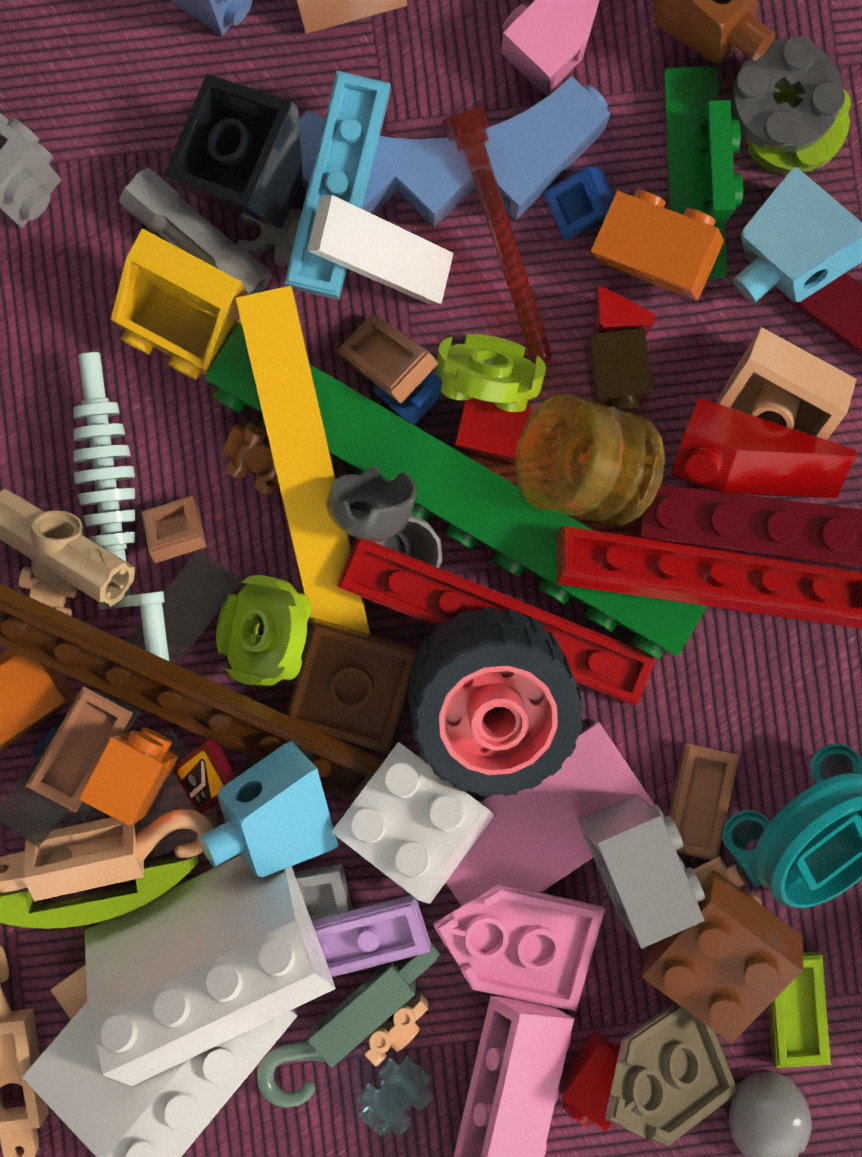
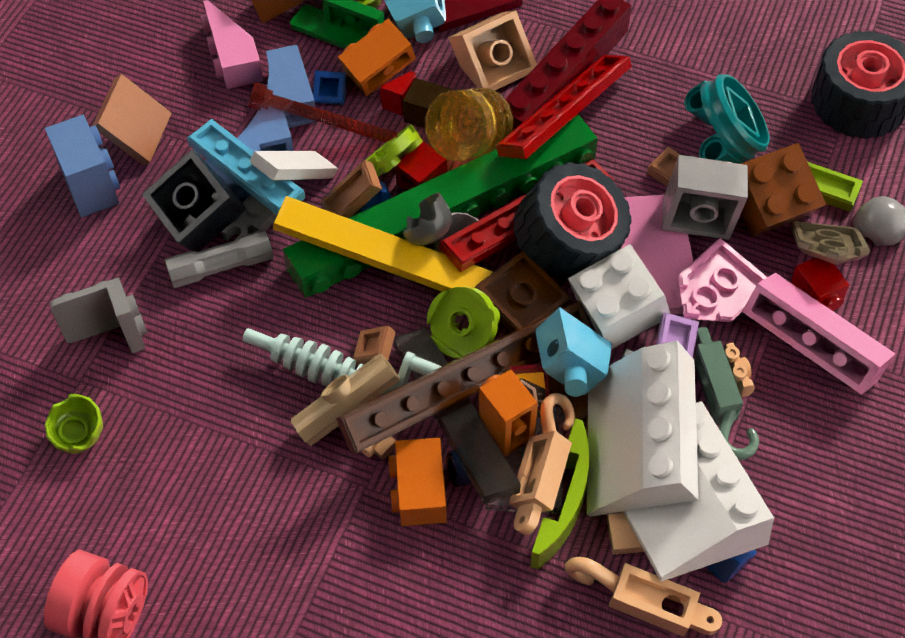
camera: 60 degrees left, 30 degrees down
nougat tile [26,686,133,813] -> none
yellow piece [111,228,248,380] -> none
dark orange piece [221,423,280,495] -> none
clear light blue piece [356,1055,433,1138] -> none
red slope [670,397,857,499] -> none

